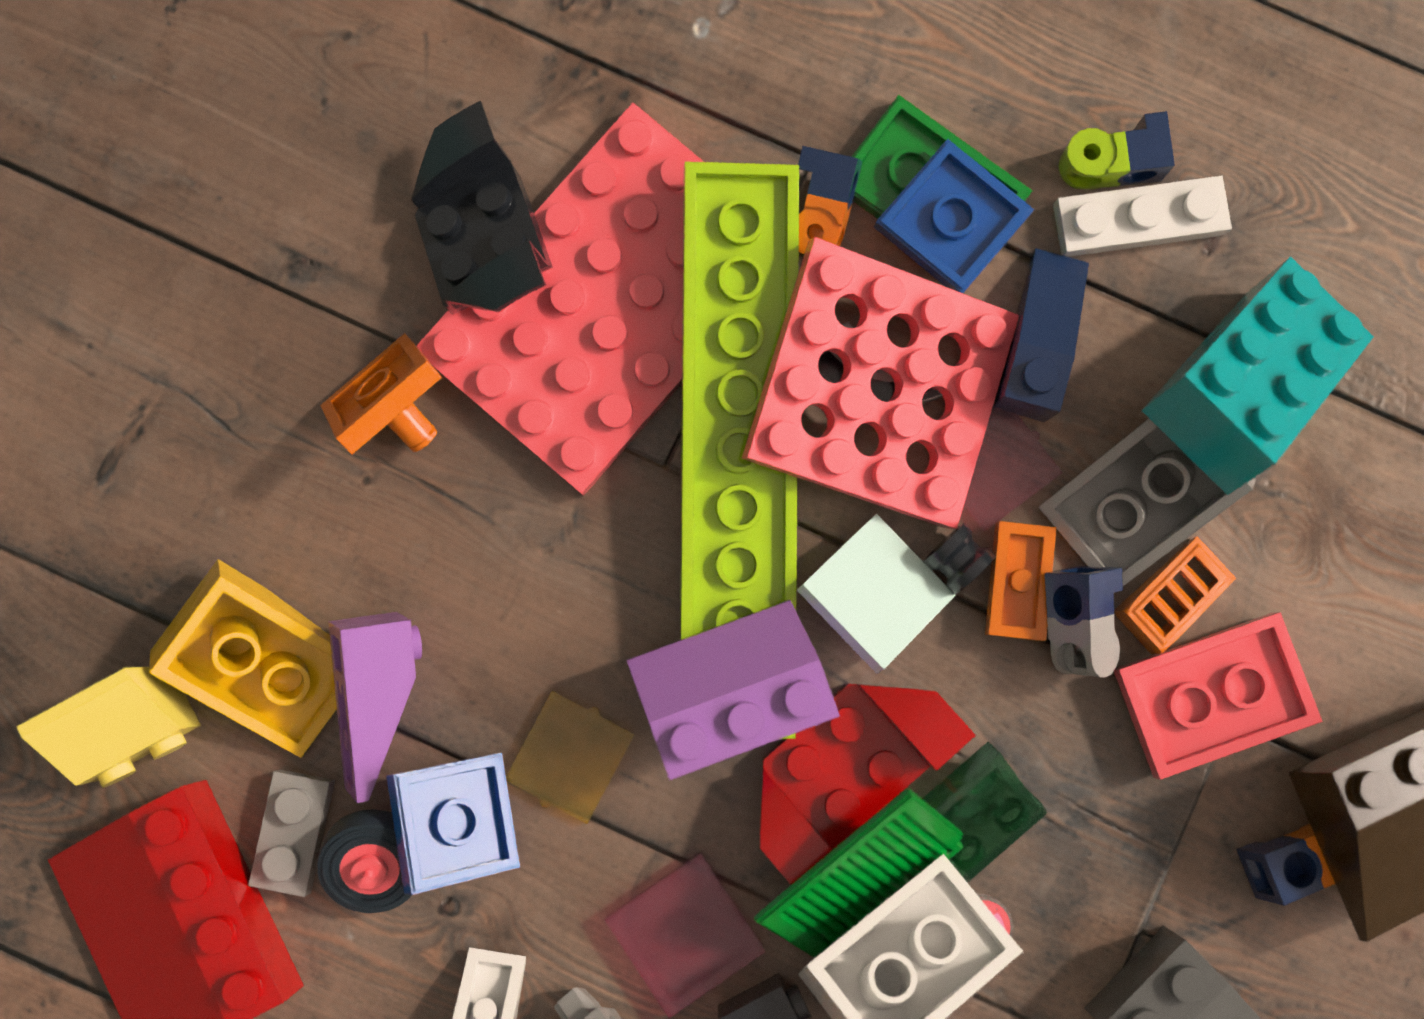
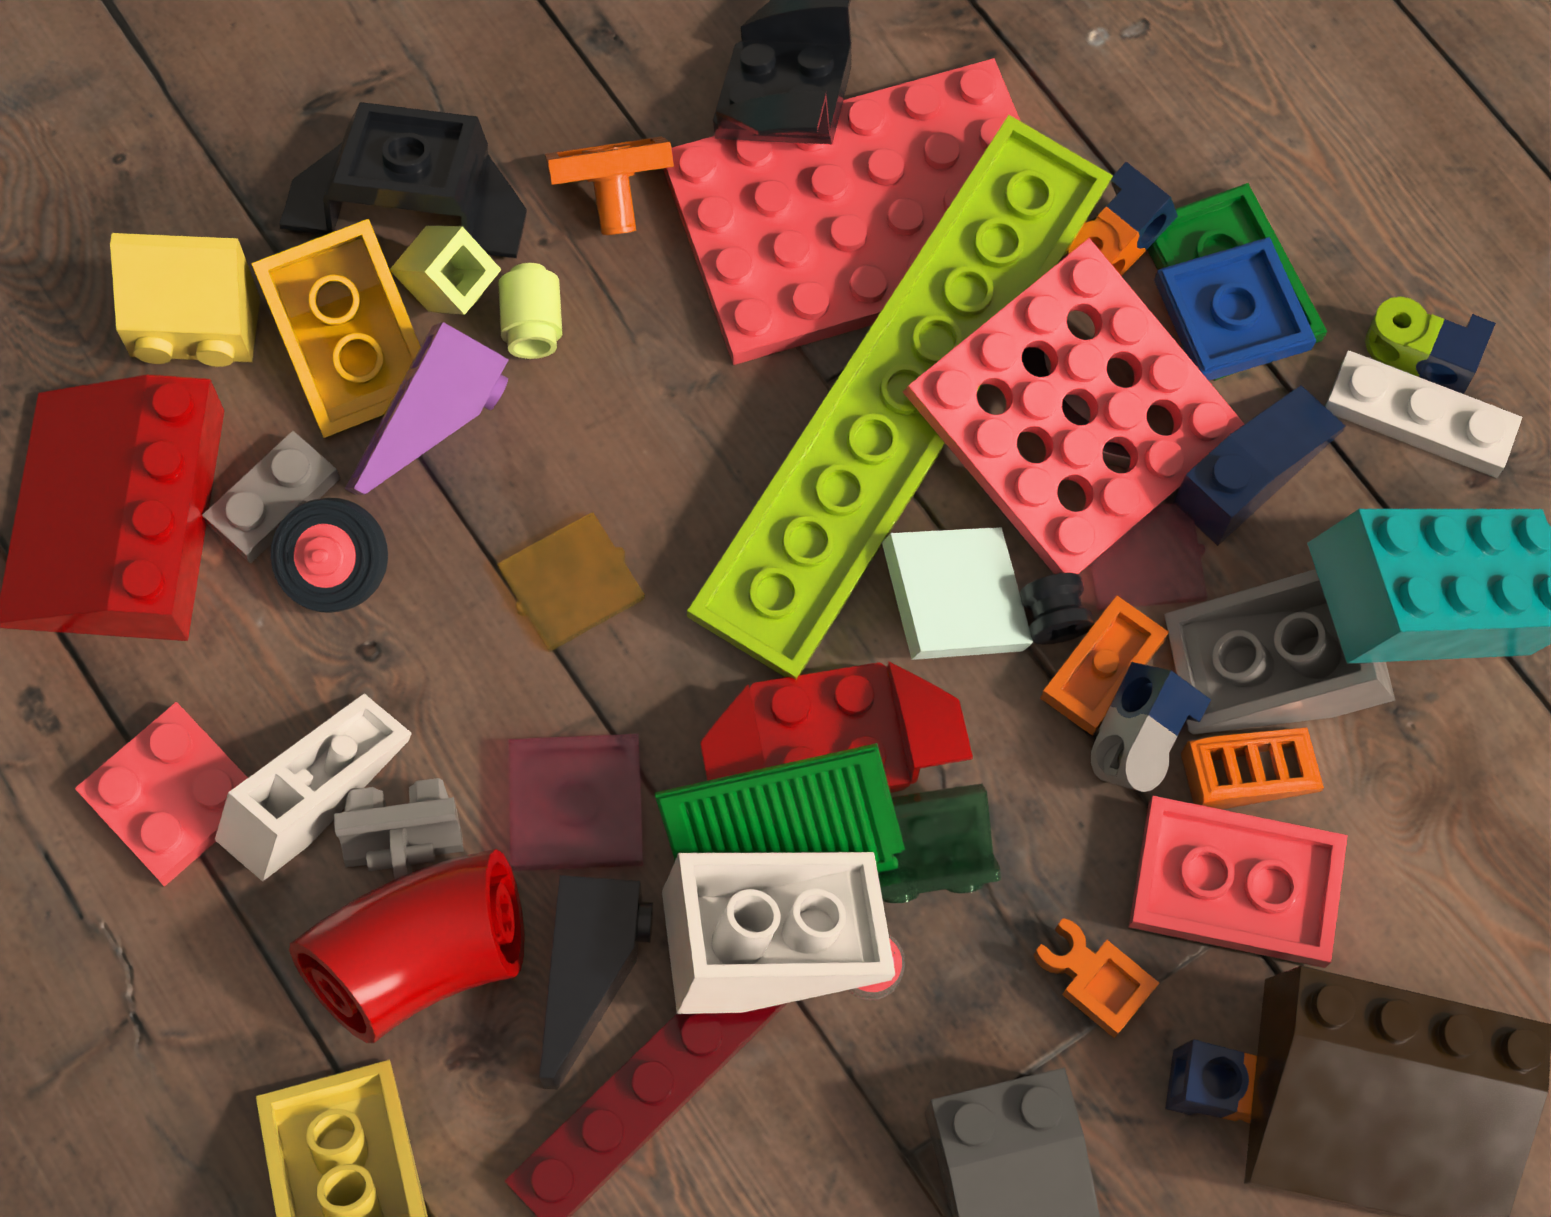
camera: 25 degrees right, 15 degrees down
tile [386,753,520,895] -> none
medium lavender slope [626,600,840,780] -> none
none -> black piece [279,102,527,259]
none -> yellowish green brick [390,226,501,315]
none -> yellowish green brick [498,263,562,359]
none -> orange plate [1033,918,1159,1038]

